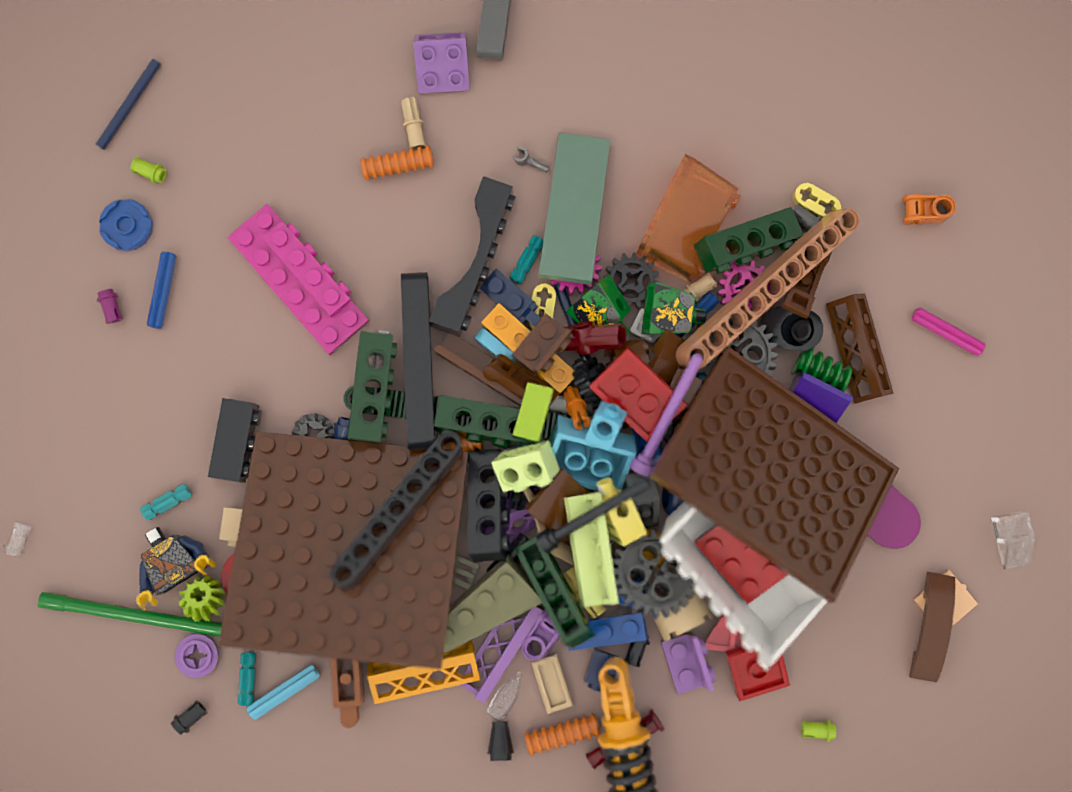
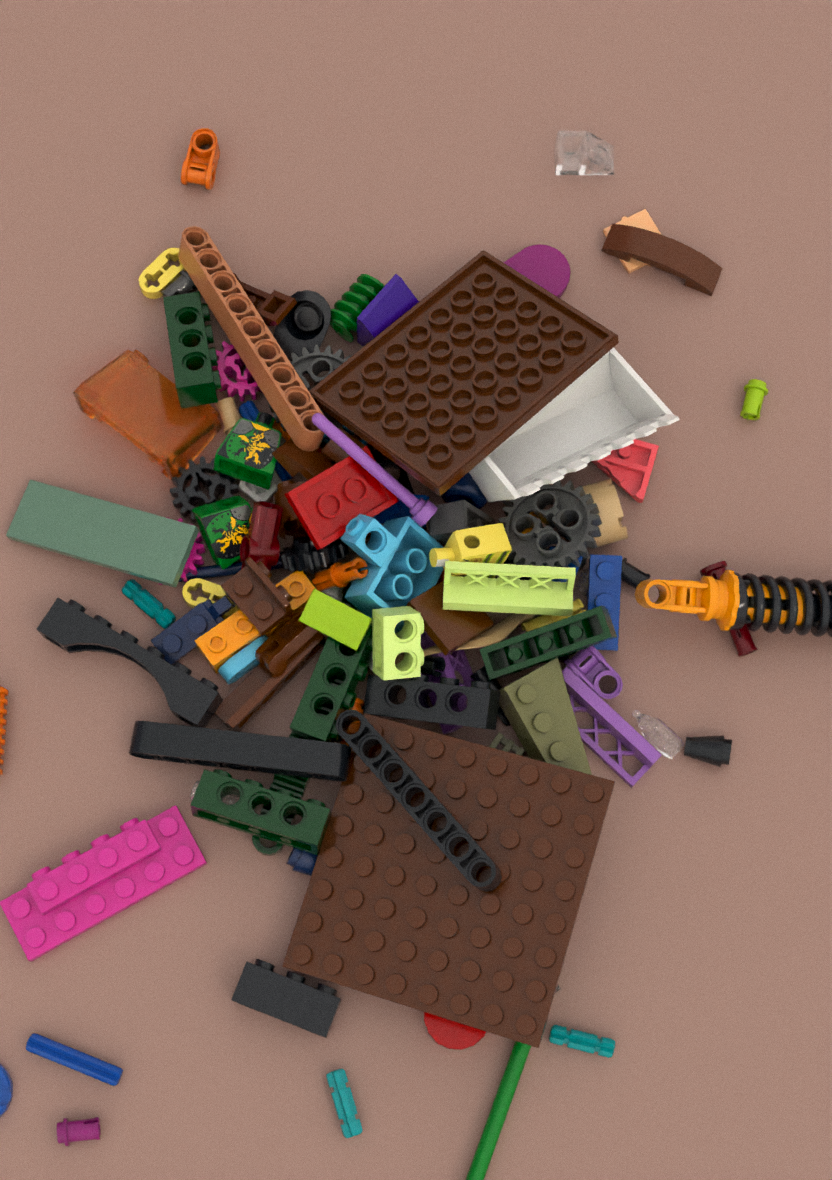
camera: 80 degrees left, 10 degrees down
torso [136,527,216,611] -> none
black pin [171,700,208,735] -> none
medium lavender gear [175,634,219,678] -> none
lime gear [178,575,226,622] -> none
tan brick [219,507,242,547] -> none
medium azure axle [247,664,320,720] -> none
dark grey gear [292,413,334,439] -> none
dark orange brick [331,658,365,728] -> none
light orange fence [367,640,480,704] -> none
flat silver hand [513,146,549,172] -> none
orange piece [524,713,601,756] -> none
tan tile [531,653,573,714] -> none
black piece [537,478,651,553] -> none
dark blue brick [584,648,620,692] -> none
medium lavender bracket [660,632,716,694] -> none
red plate [695,524,789,604] -> none
red tile [725,646,790,702] -> none
reddish brown fence [826,293,894,404] -> none
dark pink axle [912,308,986,356] -> none

